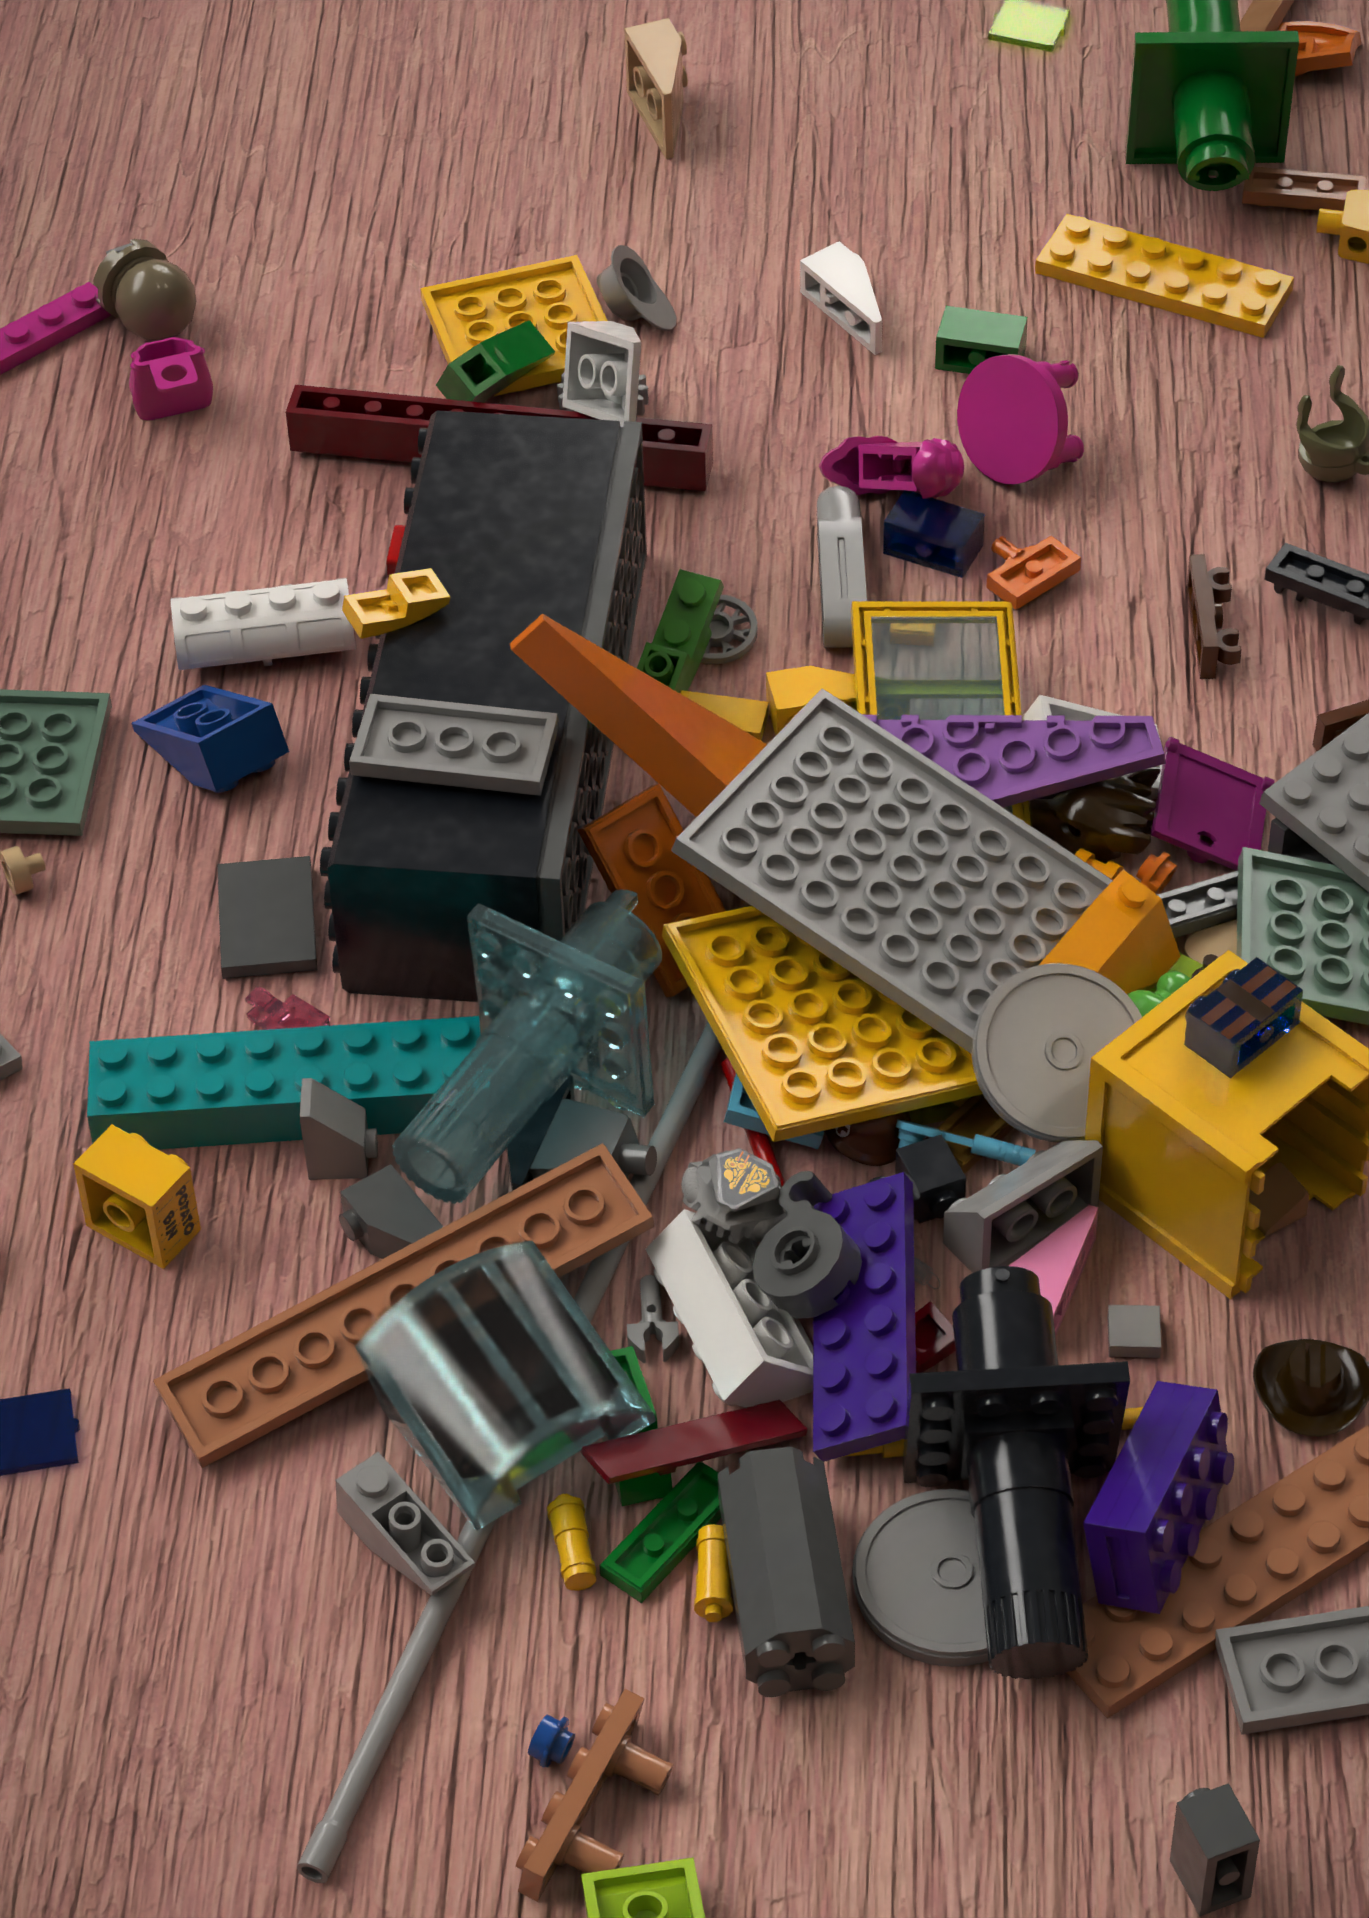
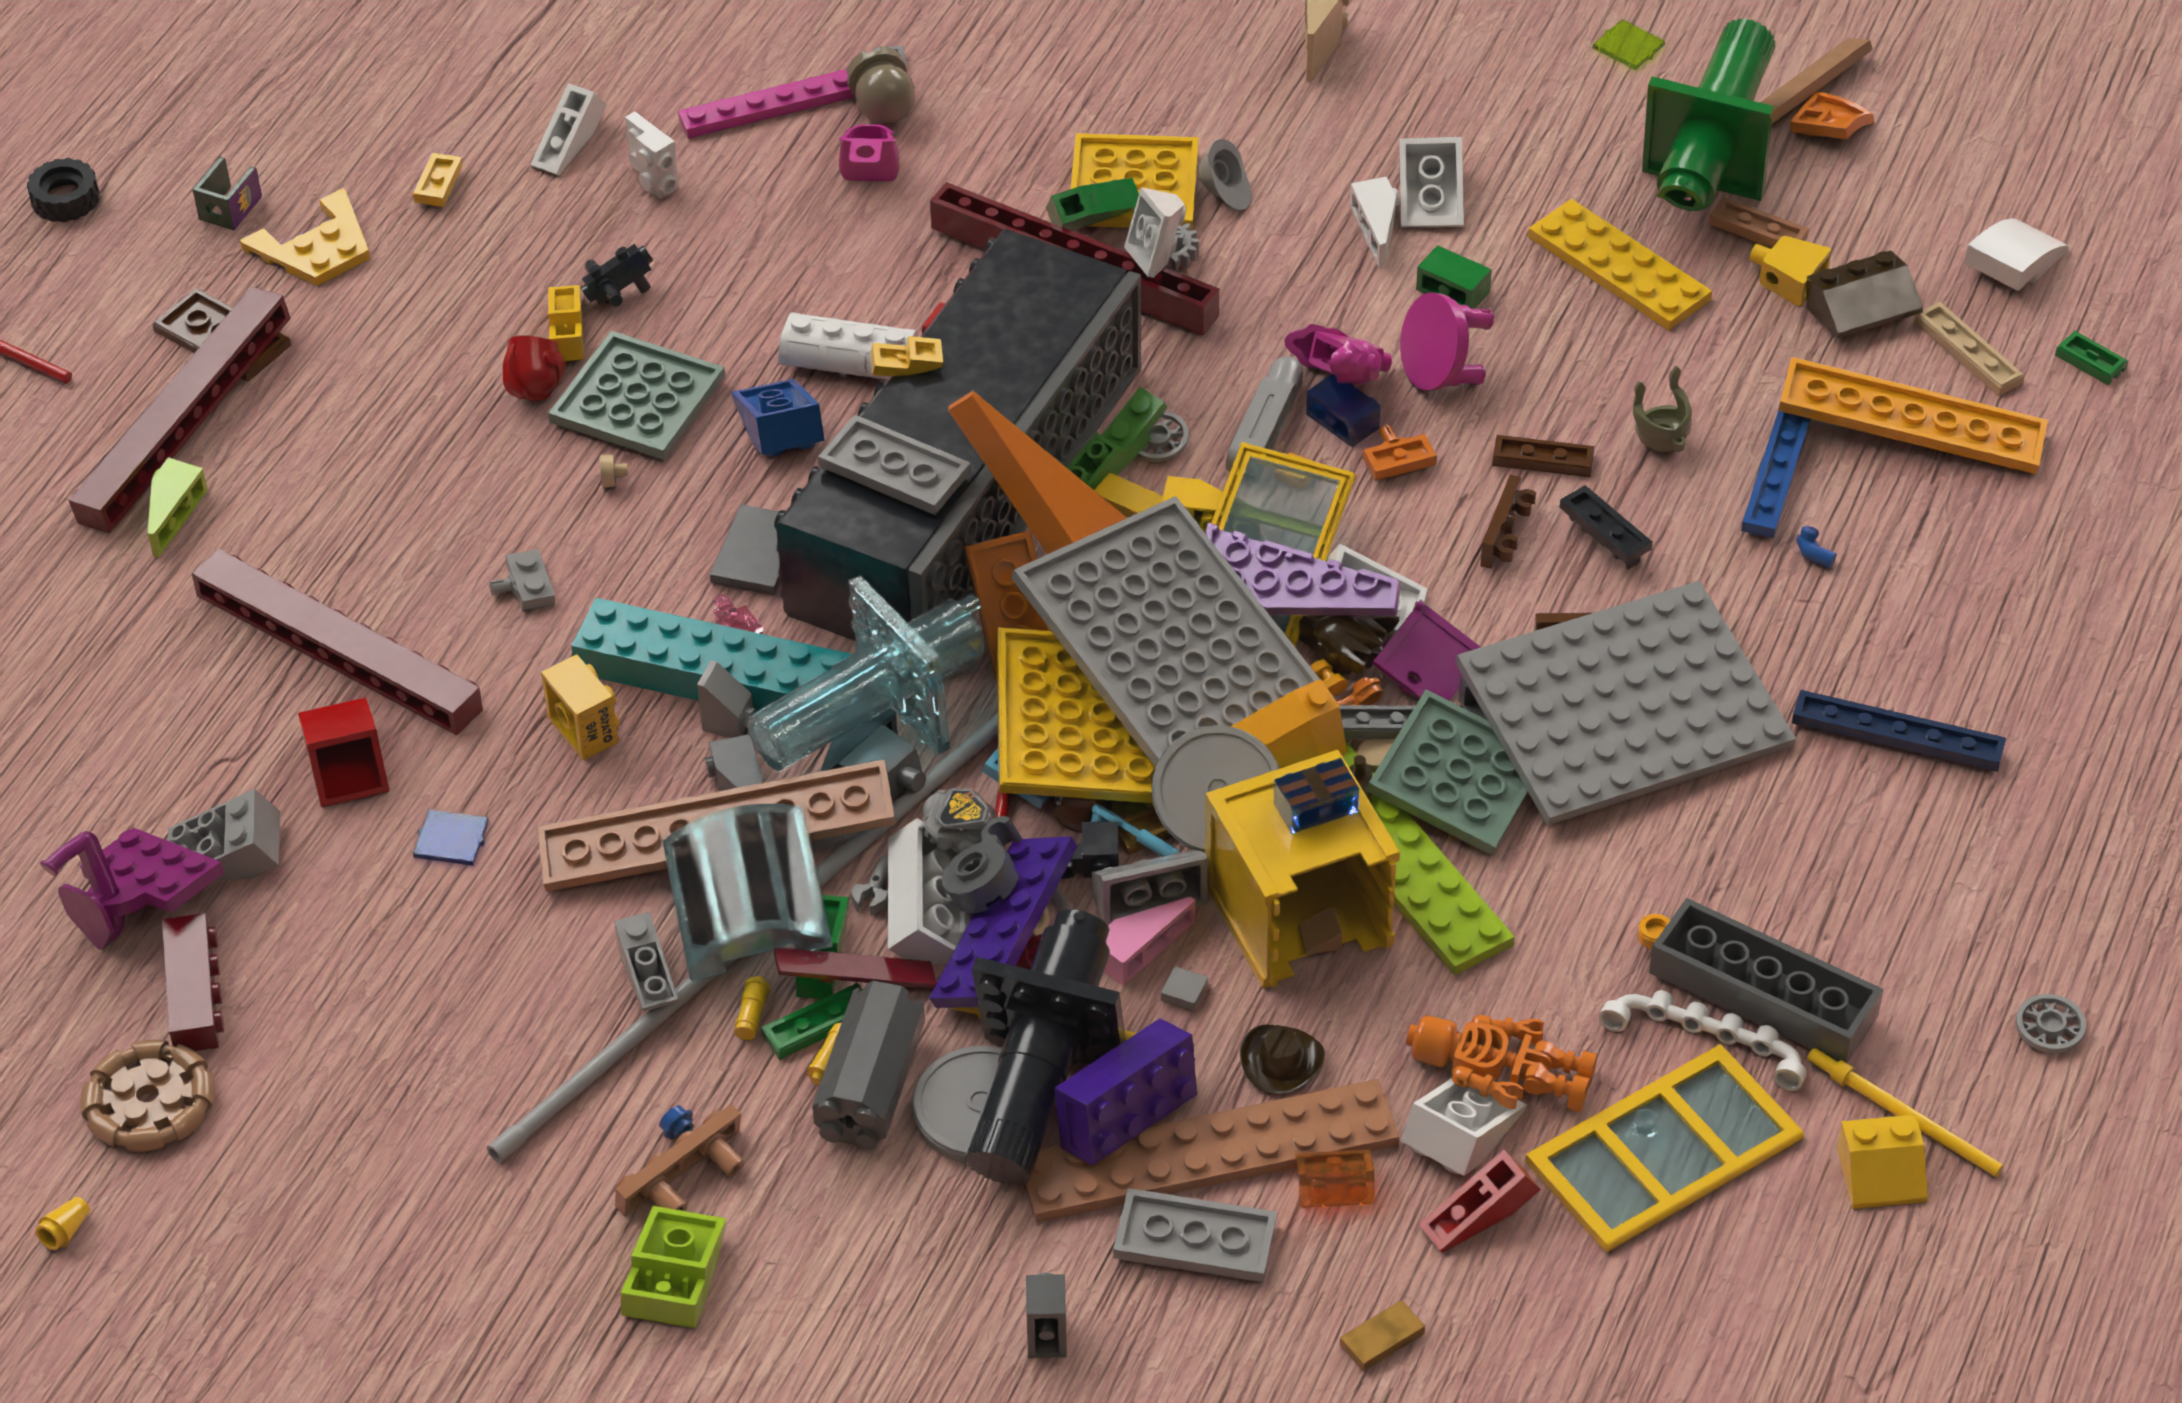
camera: 20 degrees right, 0 degrees up
none -> white slope [1400,137,1464,229]
none -> reddish brown tile [1492,435,1595,477]

